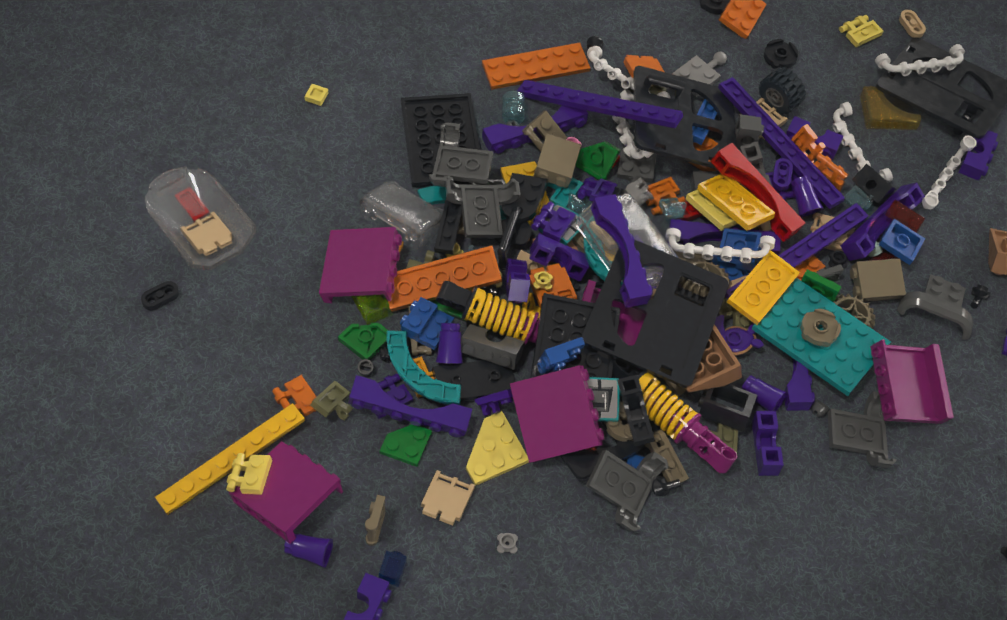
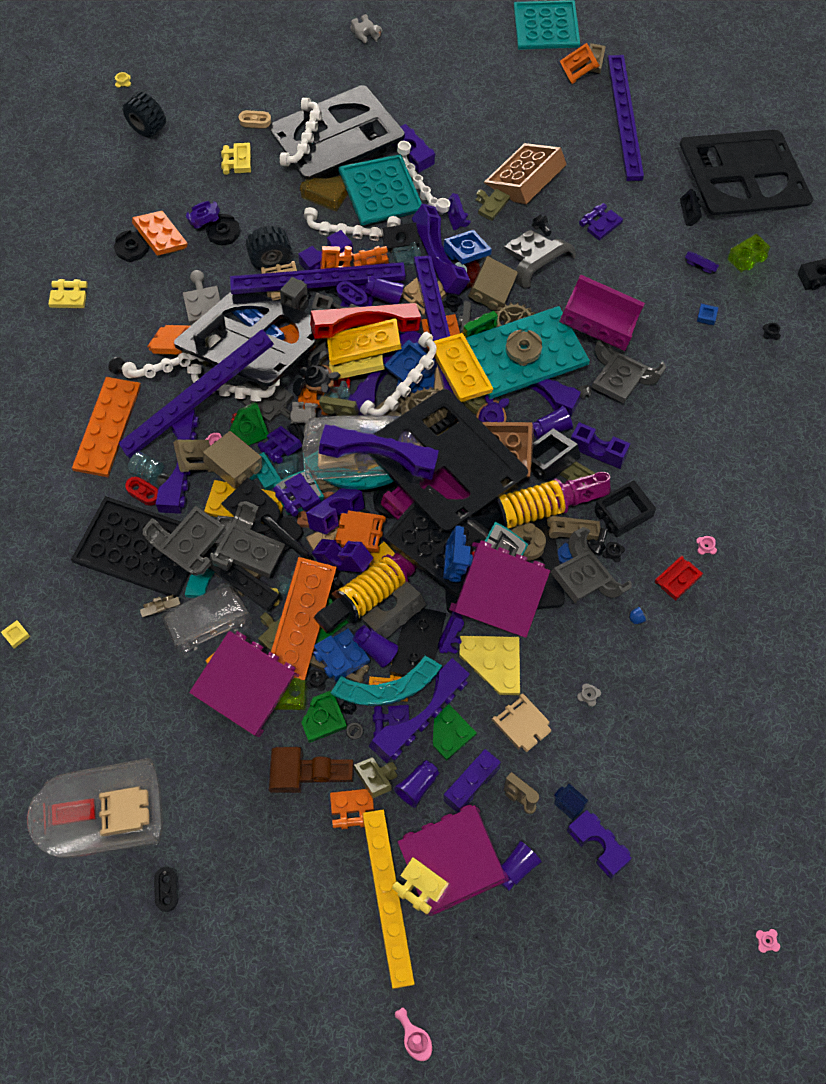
camera: 55 degrees left, 5 degrees up
light yellow plate [533,271,553,290] -> none
black arch [617,375,655,446] -> none
clear red plate [885,200,925,232] -> none
none -> red plate [125,477,158,506]
none -> dark tan plate [140,595,181,618]
none -> dark purple plate [186,201,220,228]
none -> reddish brown plate [269,747,354,793]
none -> black animal [293,351,340,396]
none -> black plate [306,670,328,691]
none -> olive plate [319,396,359,425]
none -> teal tile [339,154,422,226]
none -> dark purple plant [394,760,439,808]
none -> bright pink piece [395,1008,432,1061]
none -> dark purple arch [443,749,501,813]
none -> dark purple plate [447,193,471,230]
none -> olive plate [475,189,510,221]
none -> black window [595,480,656,538]
none -> black plate [603,542,625,562]
none -> blue hinge [630,607,646,624]
none -> red plate [655,556,703,601]
none -> bright pink plate [696,536,717,555]
none -> blue plate [697,304,718,325]

